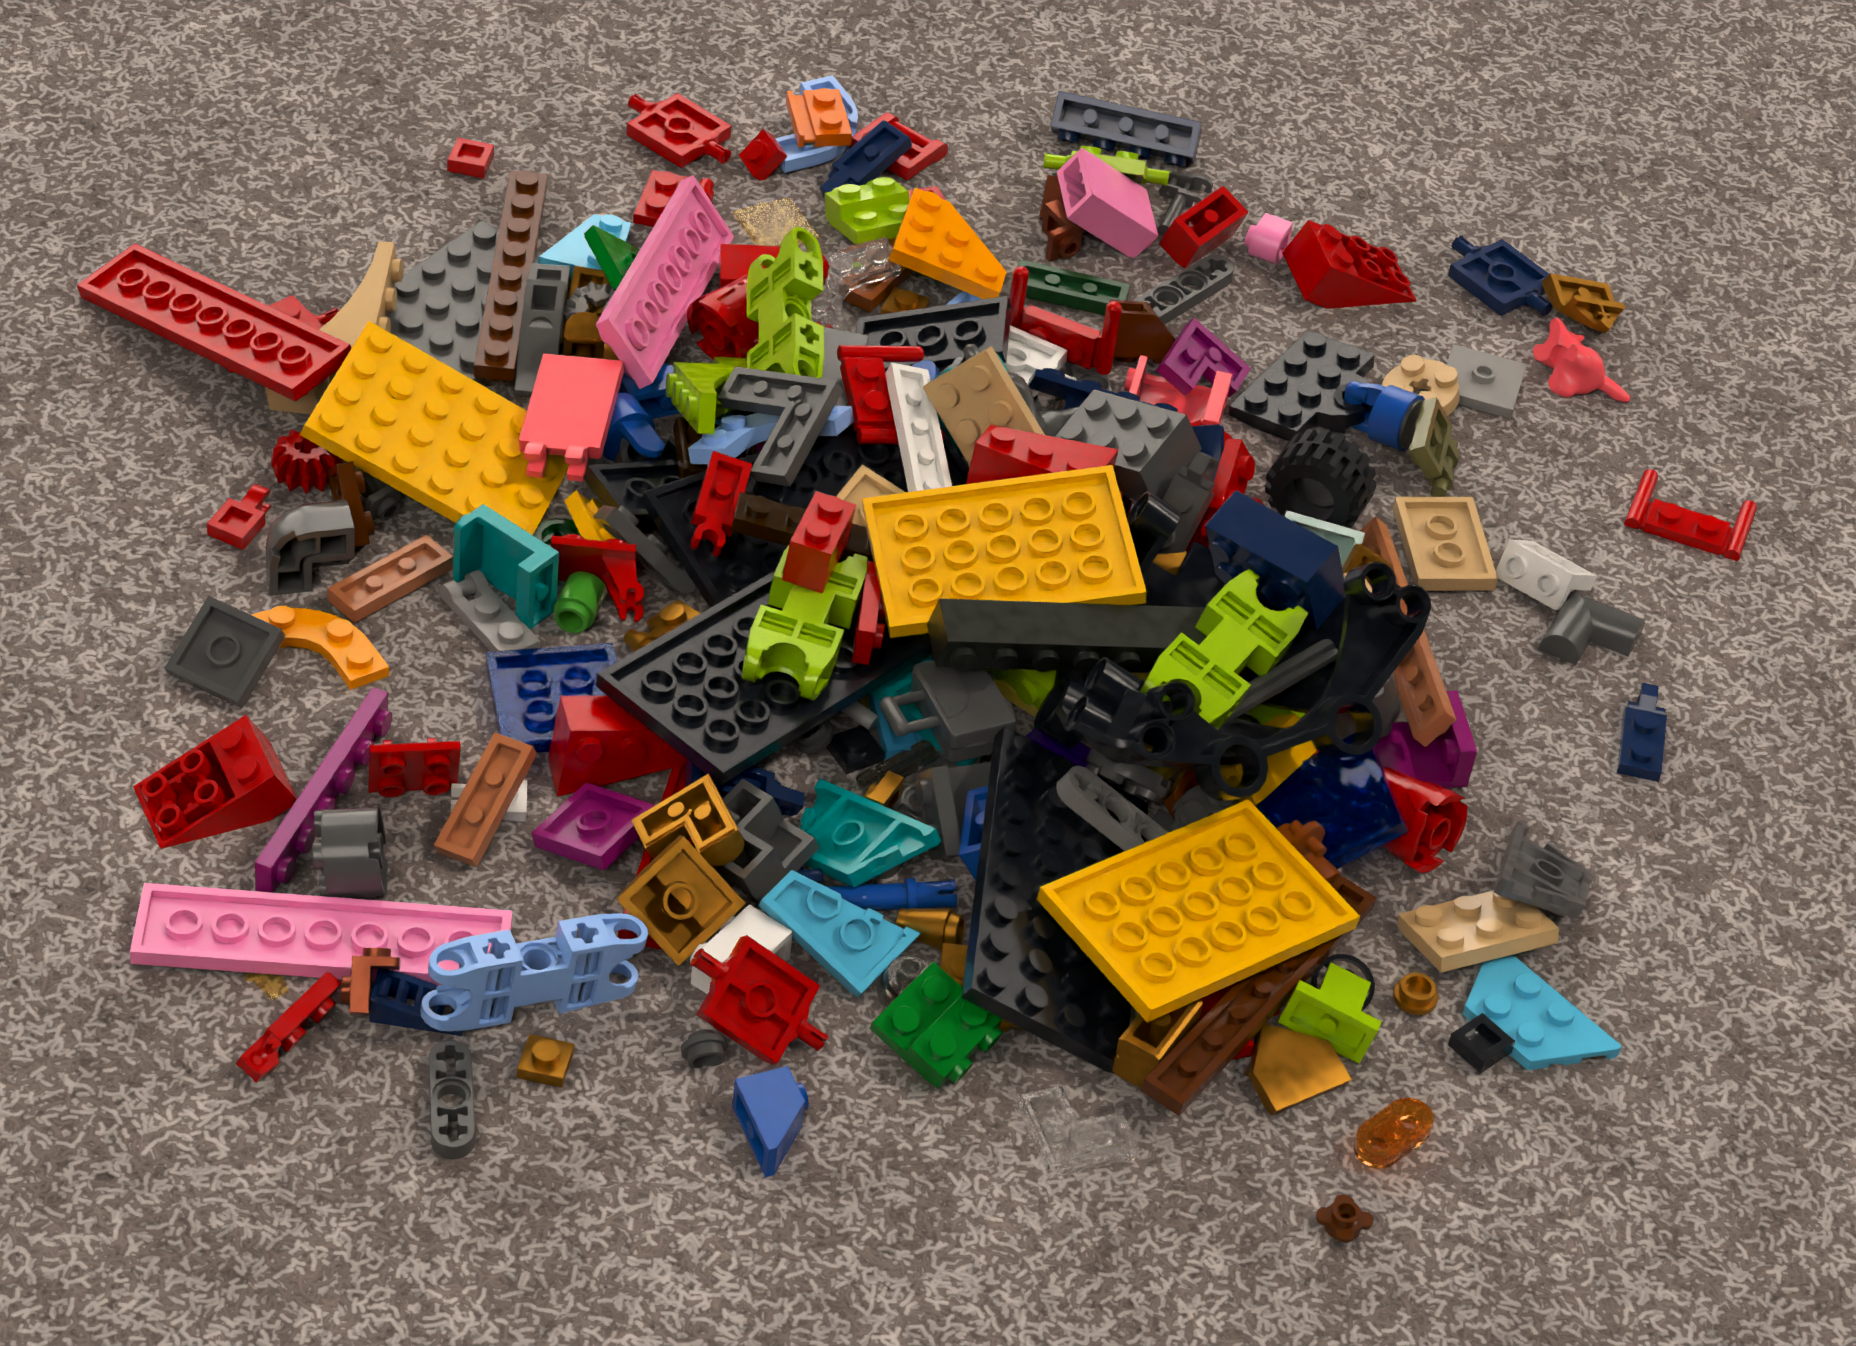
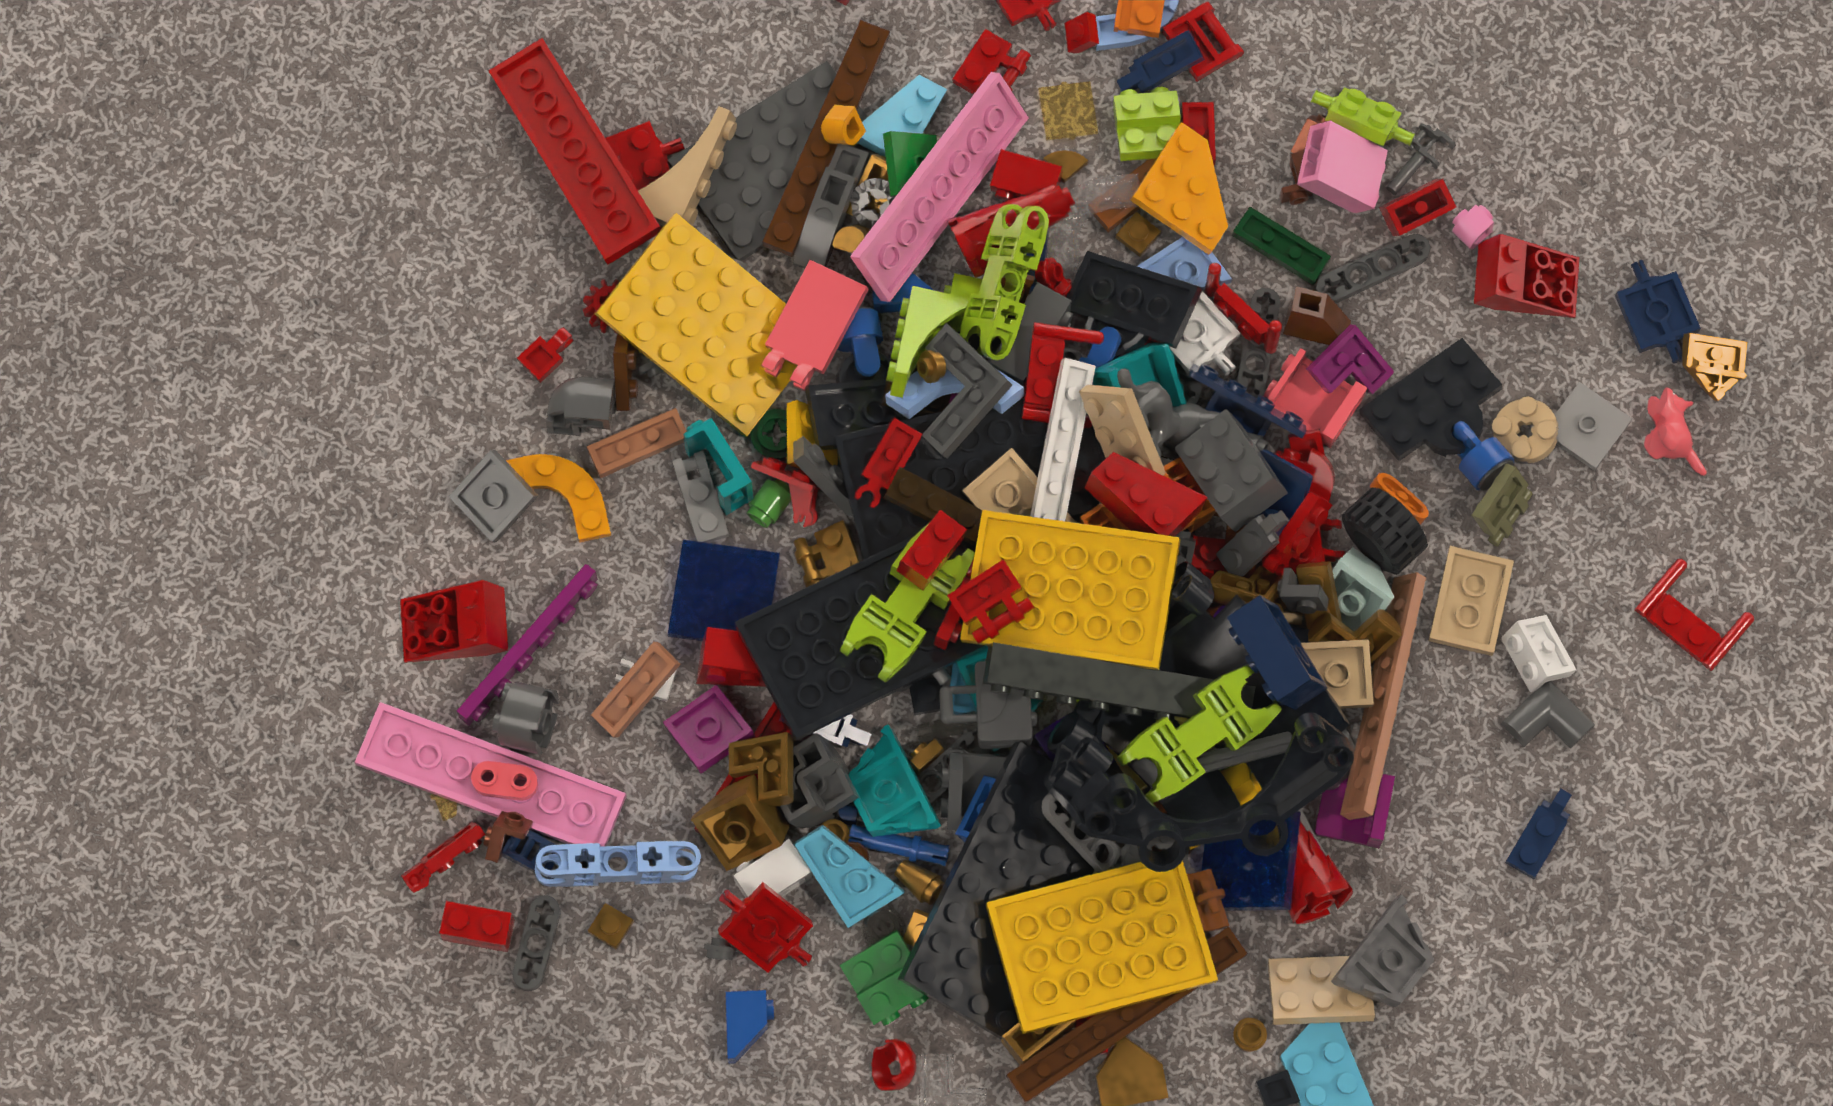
camera: 25 degrees right, 30 degrees up
red plate [368,738,461,798] -> none
brick [1050,91,1203,168] -> none
lime piece [1278,954,1382,1064] -> none
none -> red brick [439,901,515,952]
none -> coral plate [471,761,538,801]
none -> light orange plate [821,105,866,145]
none -> red hair [871,1039,917,1091]
none -> pearl gold plate [917,350,946,383]
none -> red plate [947,559,1035,644]

